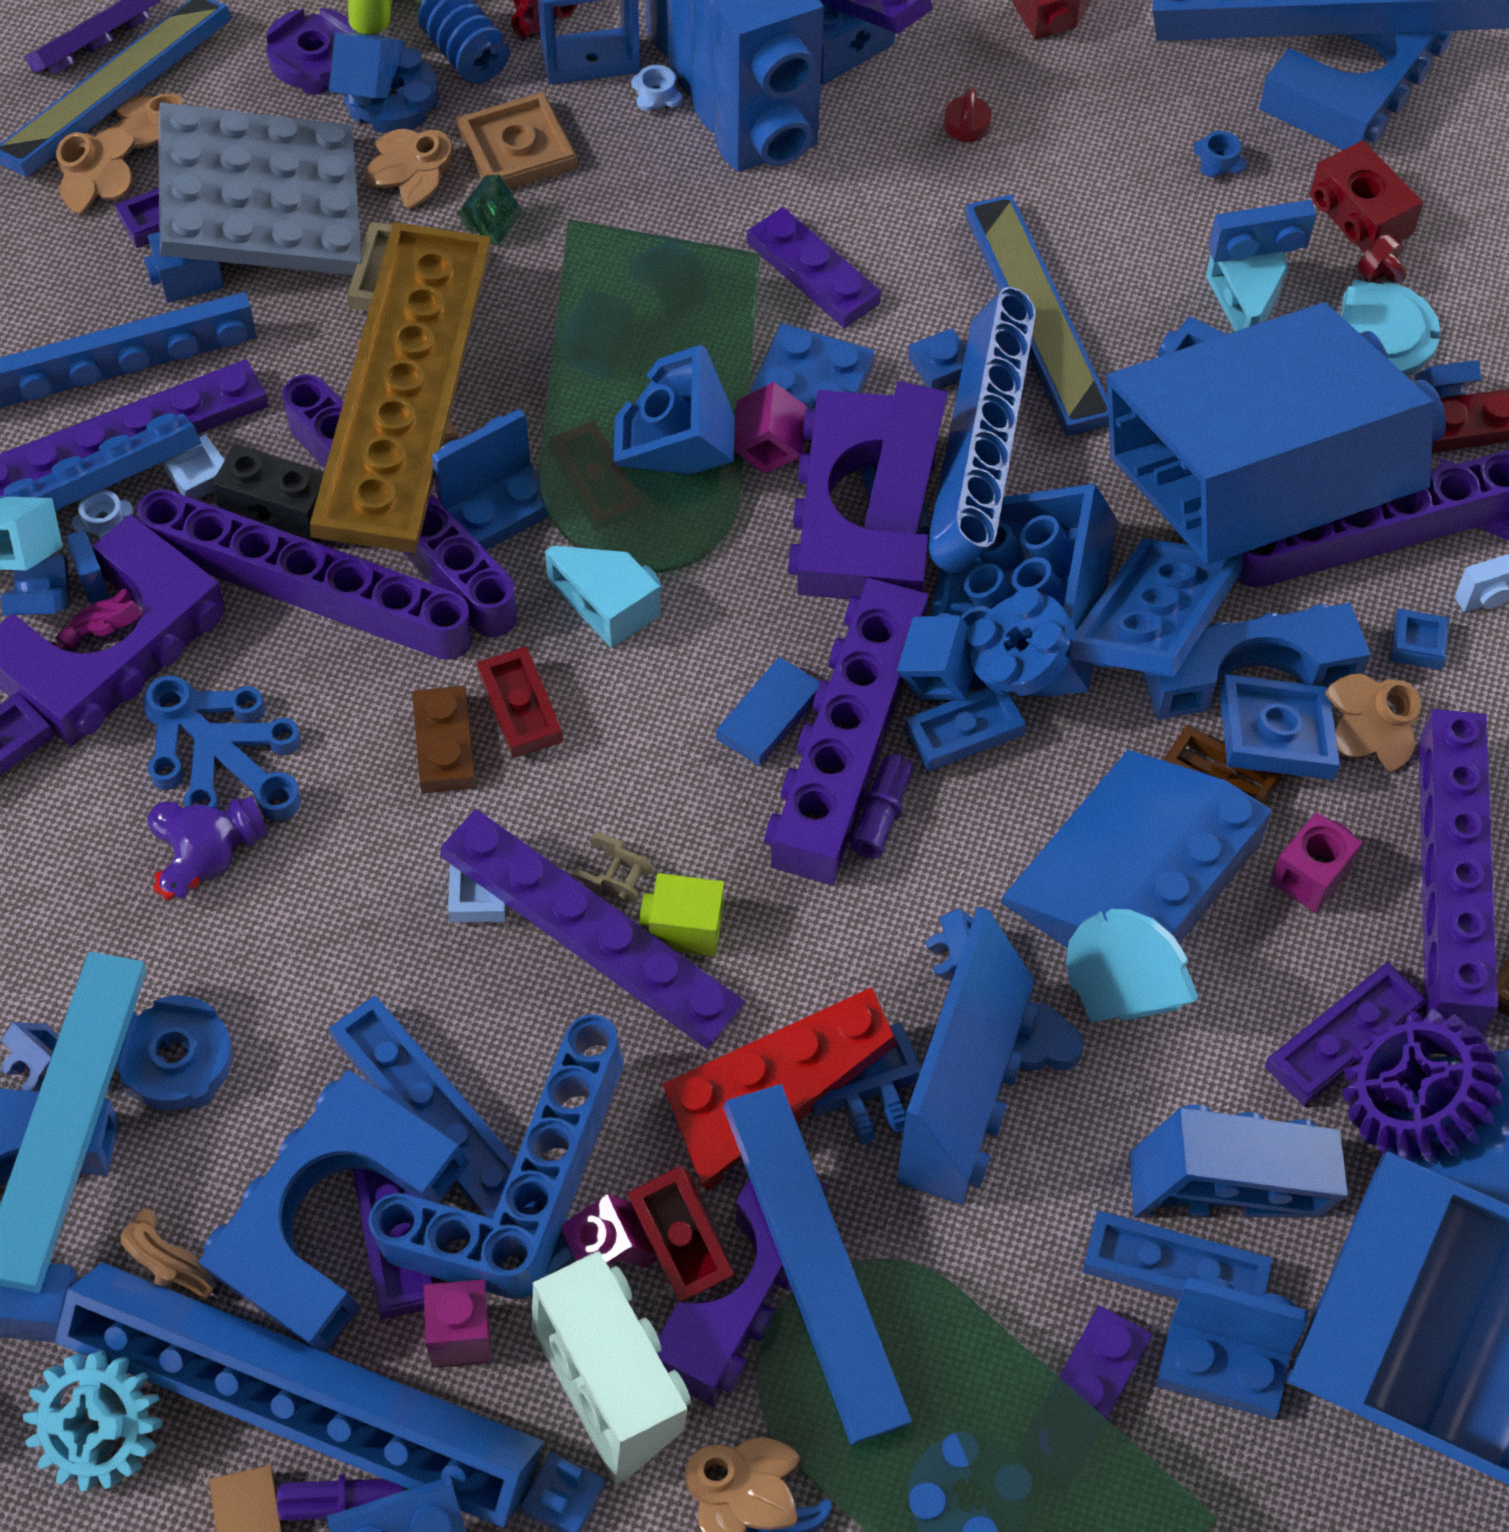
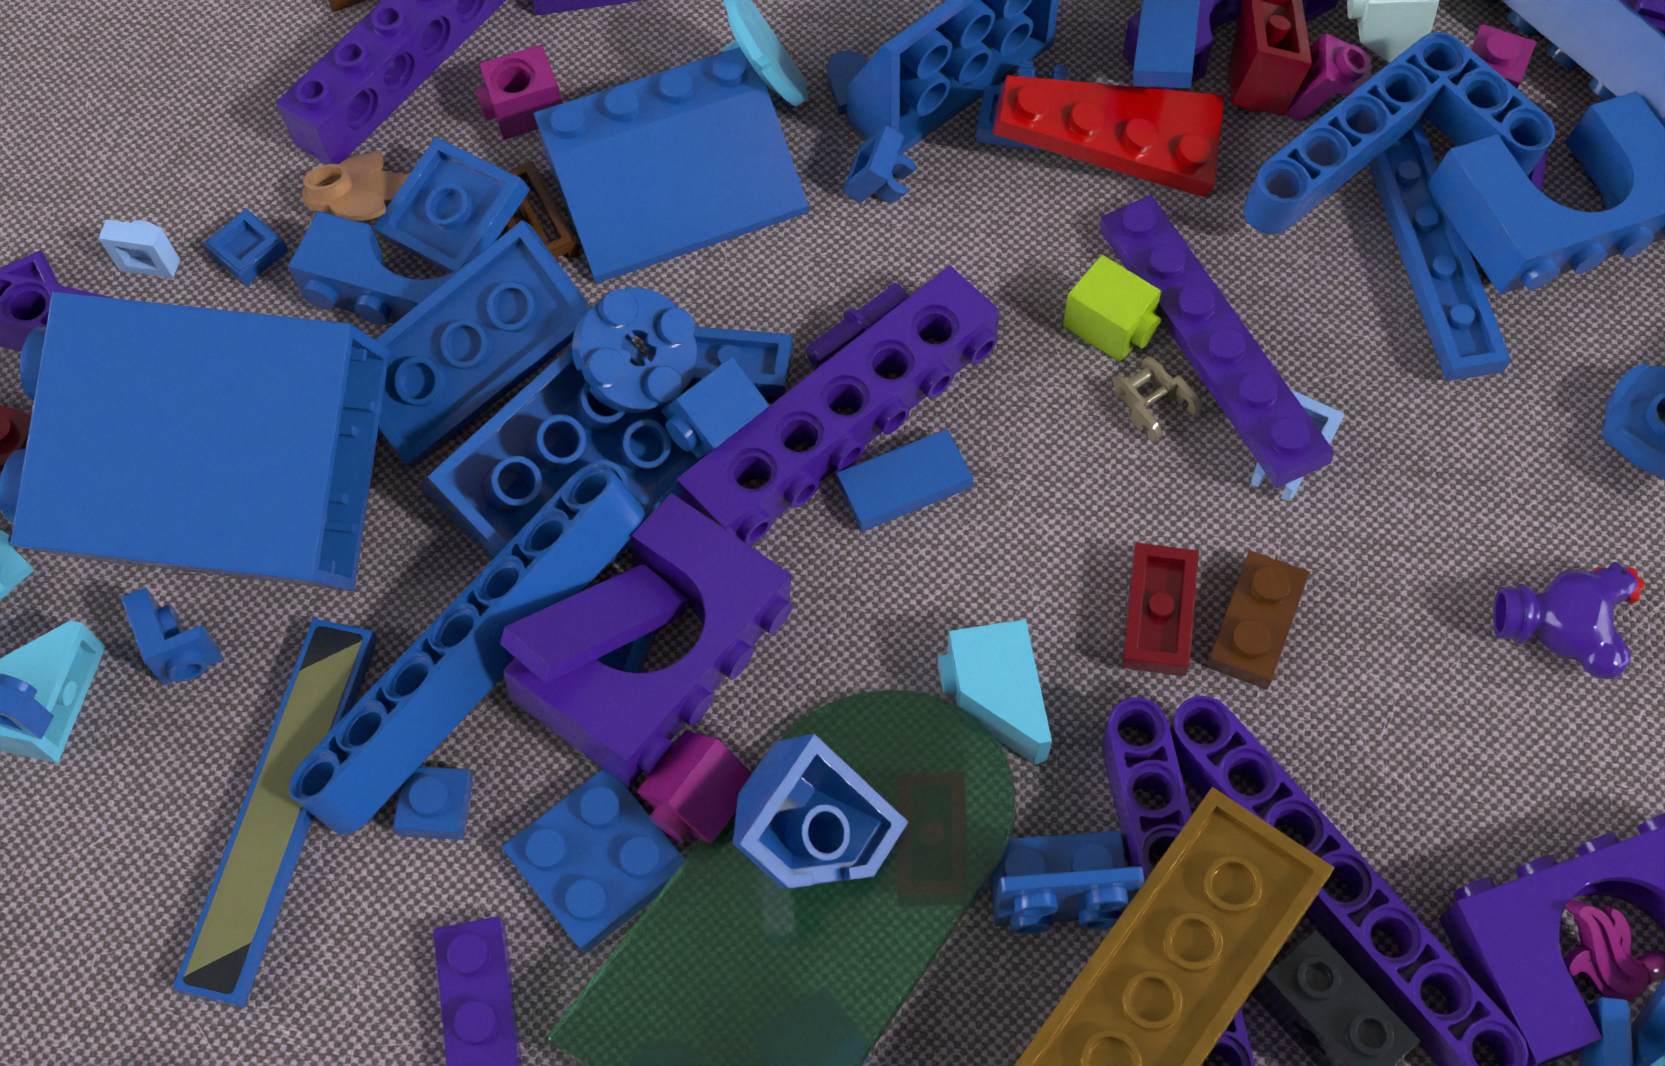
camera: 145 degrees left, 5 degrees up
blue plant [143,676,301,821] -> none

